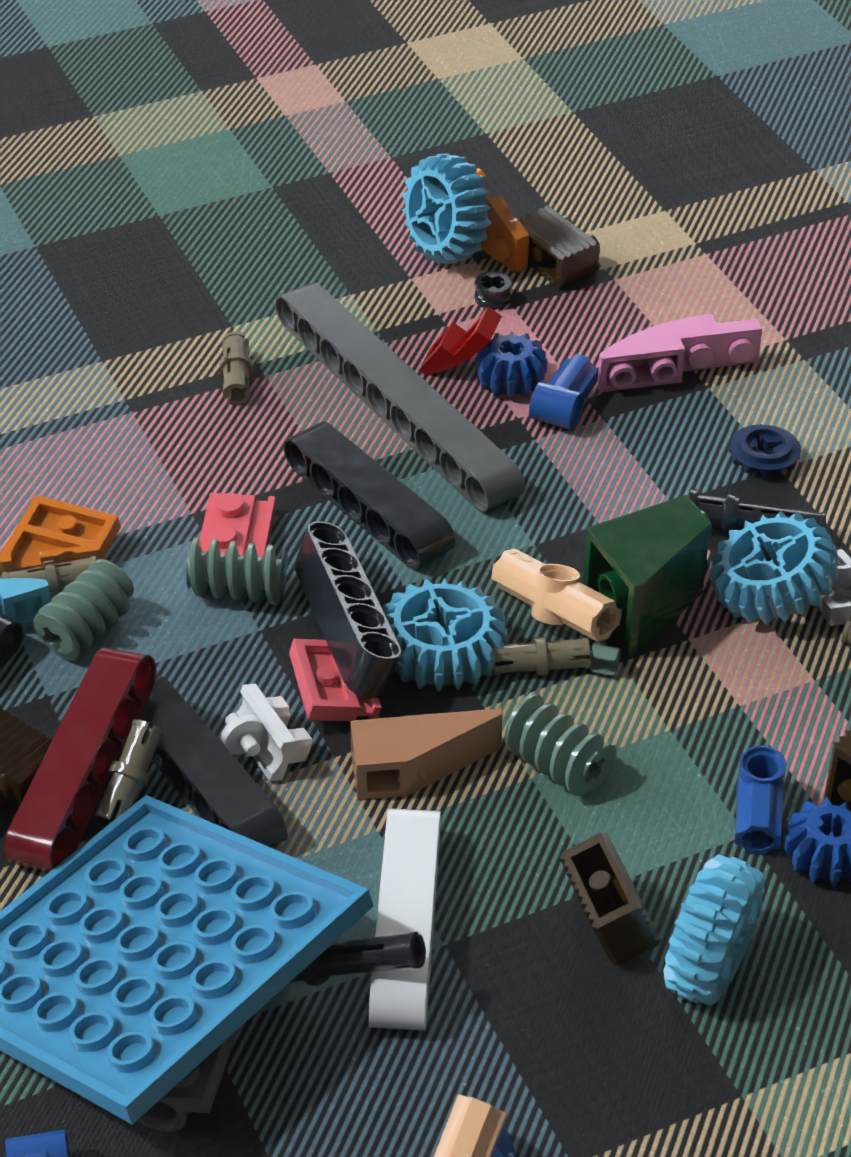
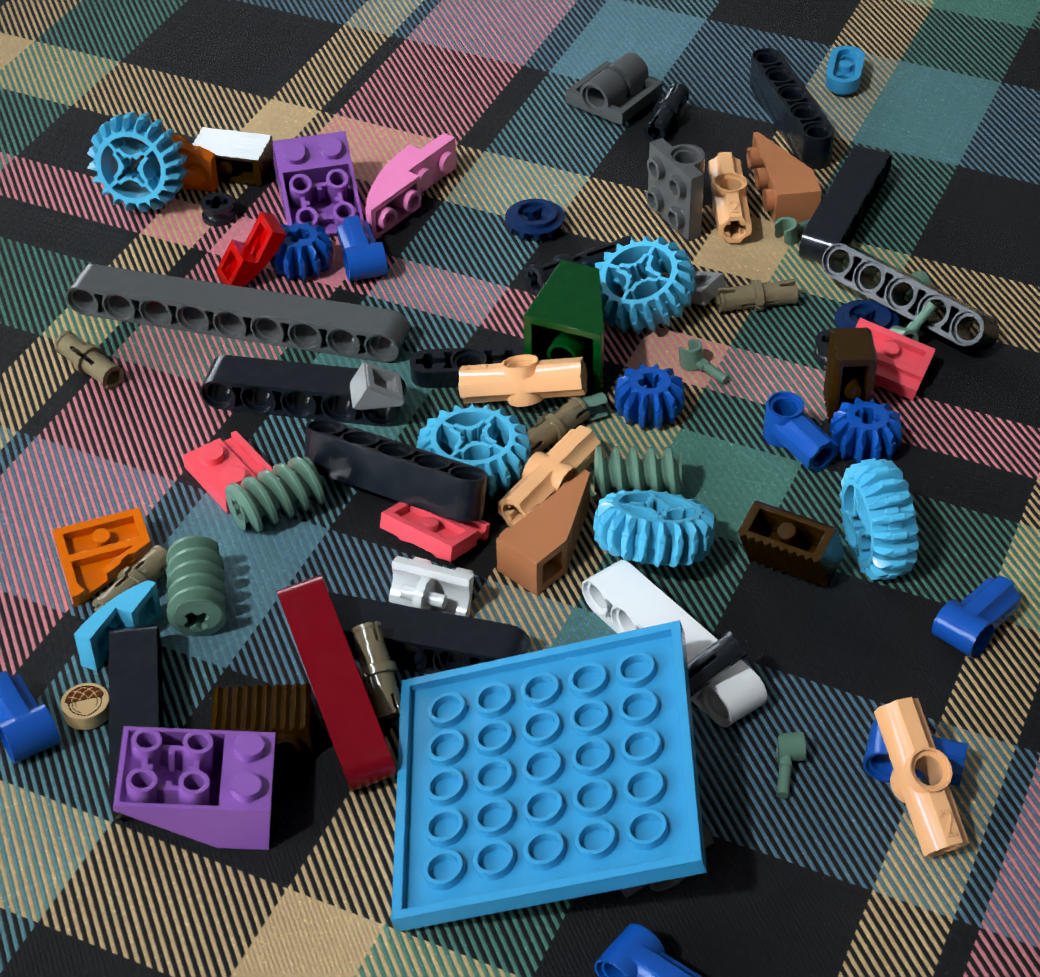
camera: 40 degrees left, 0 degrees up
none -> medium lavender slope [273,131,364,236]
none -> light grey slope [350,362,404,410]
none -> black beam [410,346,524,388]
none -> light nougat piece [498,425,601,527]
none -> medium azure gear [593,489,715,568]
none -> blue gear [615,363,685,430]
none -> sand green hand [678,339,729,384]
none -> sand green hand [775,732,806,799]
none -> blue piece [932,575,1021,659]

